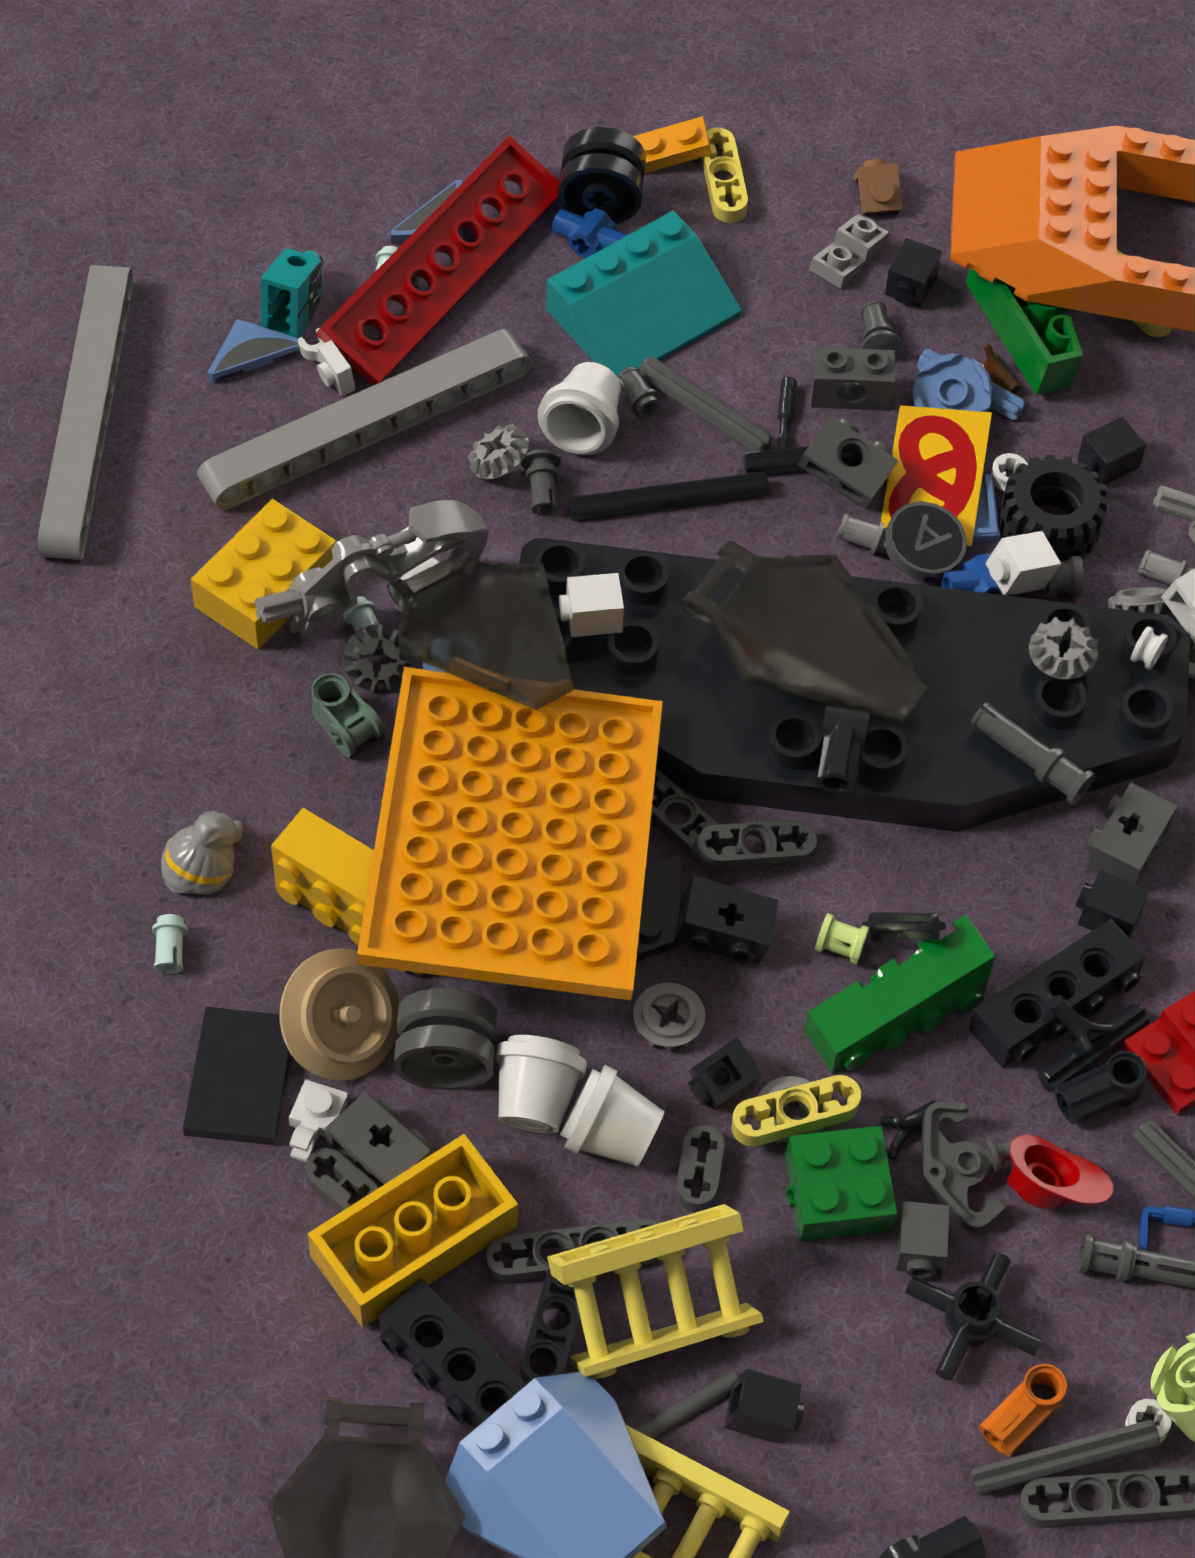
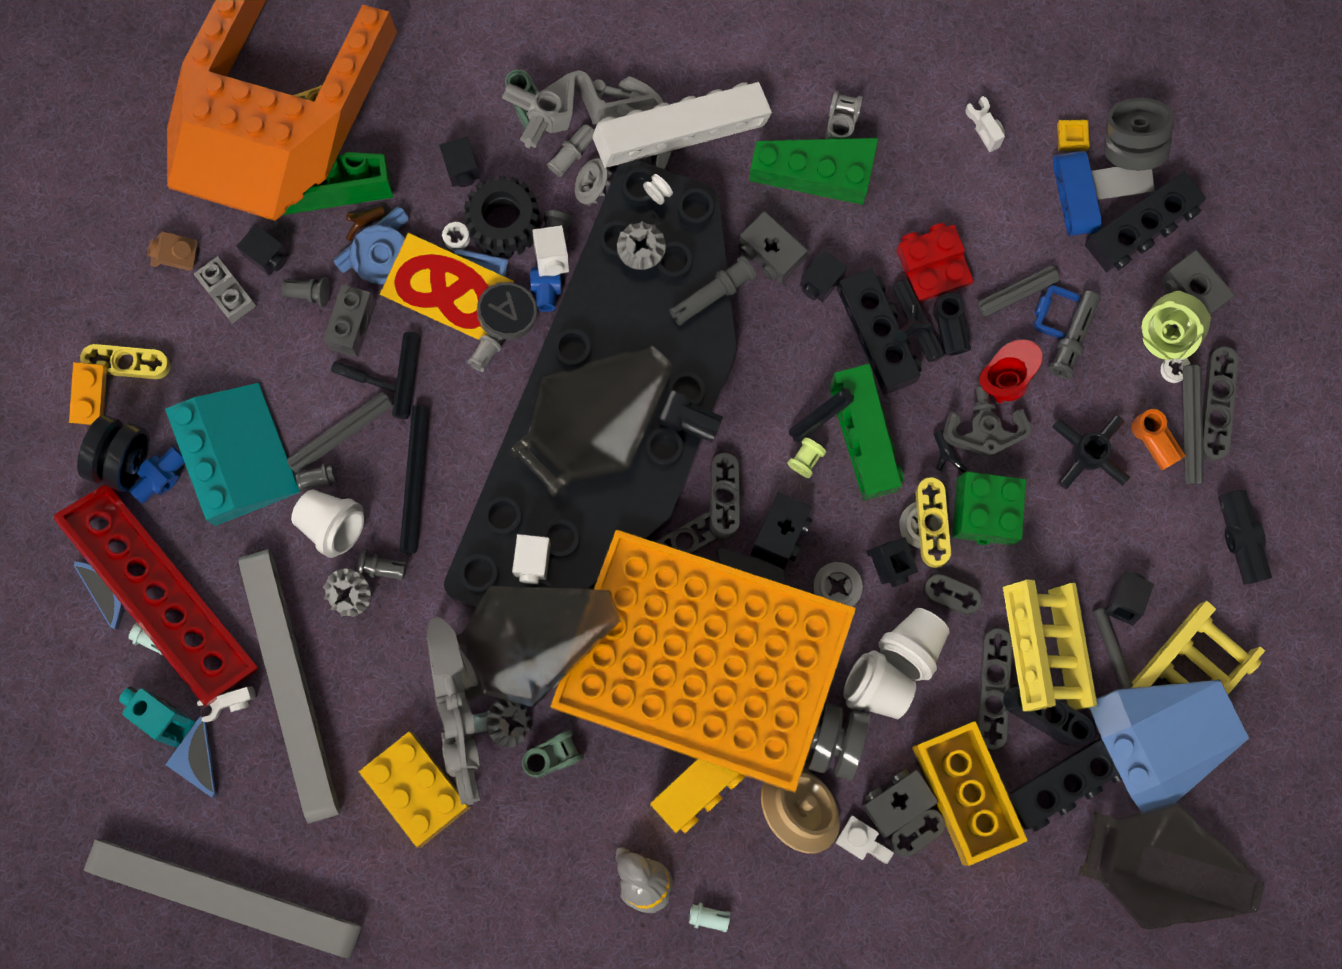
camera: 75 degrees left, 20 degrees up
black tile [183,1007,291,1145] -> none
dark grey brick [798,415,898,510] -> none
dark grey brick [895,1201,950,1279] -> none

